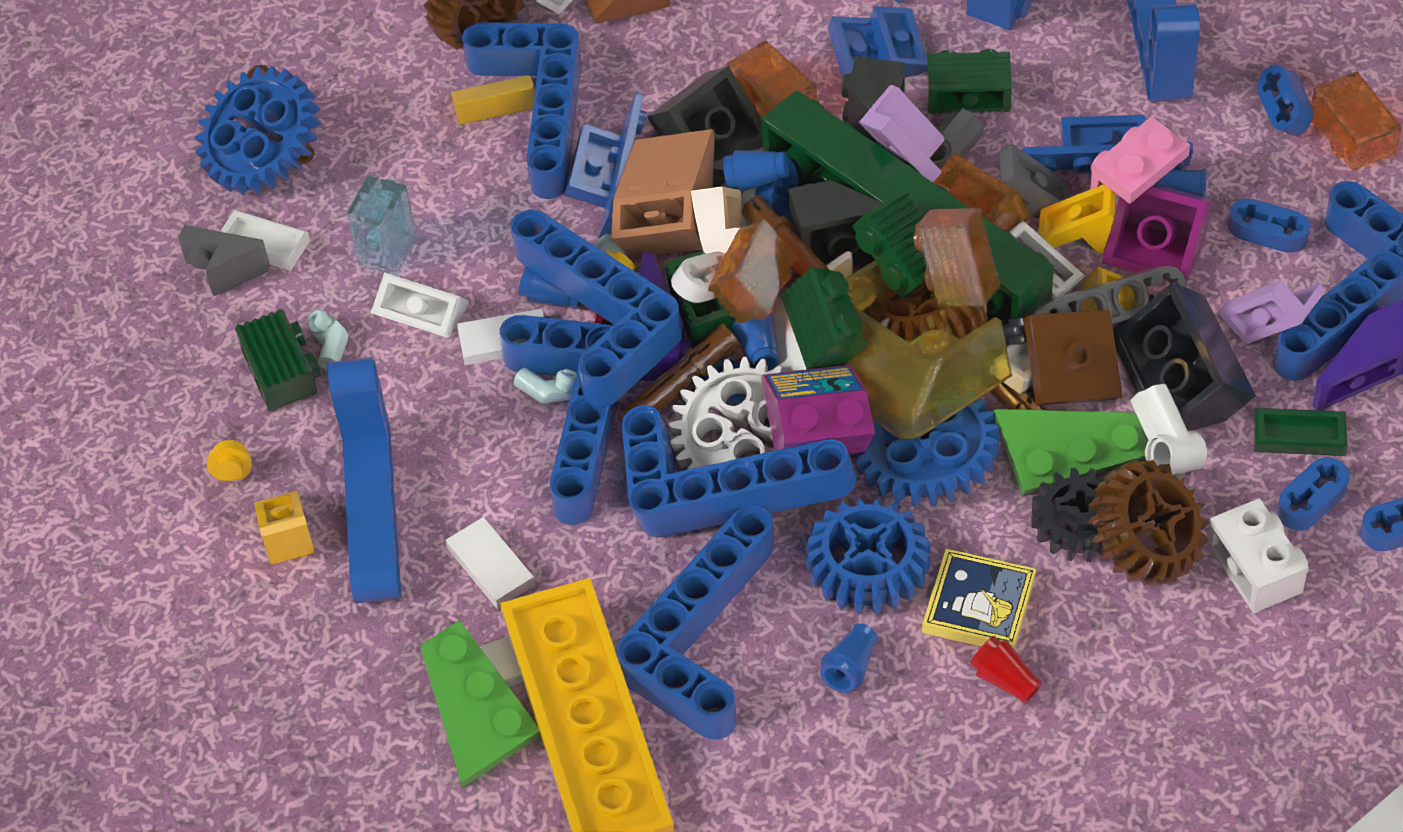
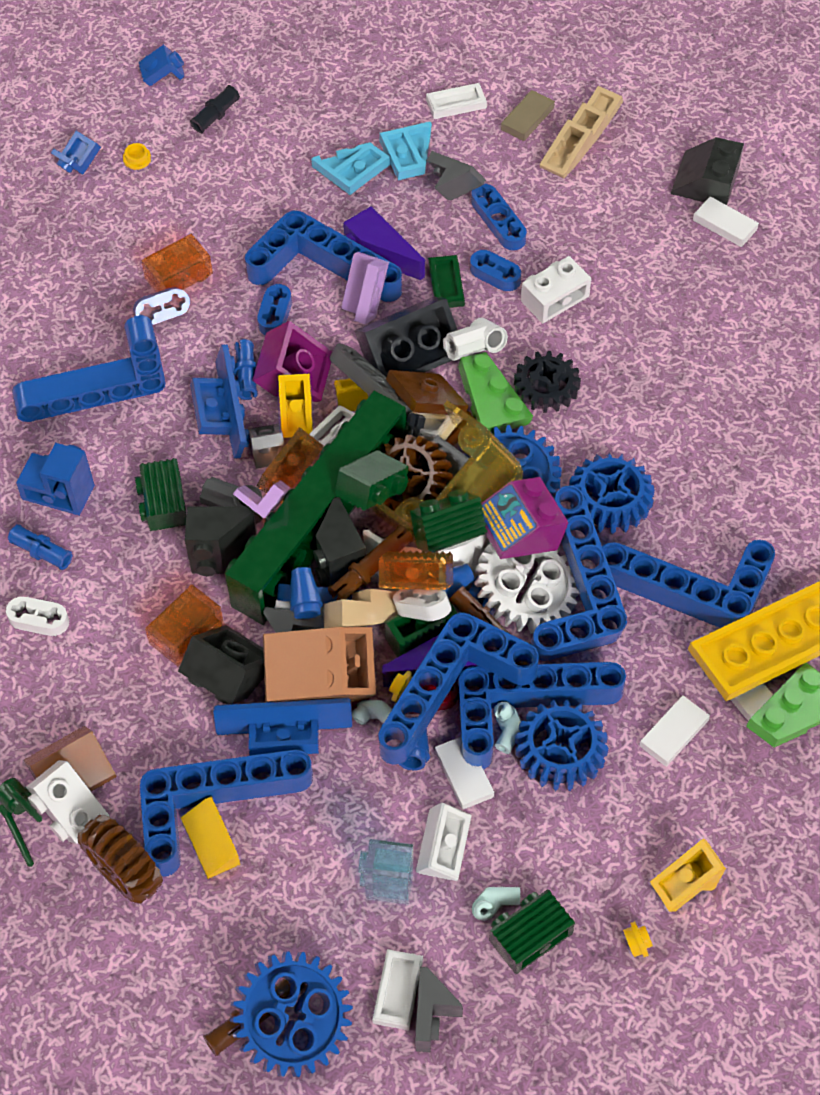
camera: 105 degrees left, 5 degrees up
blue beam [327,357,401,604] -> none
blue cone [820,623,878,693] -> none
blue slope [828,6,927,79] -> none
clear orange brick [914,208,1000,308] -> none
tile [922,549,1036,650] -> none
red cone [970,636,1043,704] -> none
reddish brown gear [1088,459,1210,586] -> none
bright pink bracket [1090,116,1190,204] -> none
none -> blue gear [515,699,609,792]

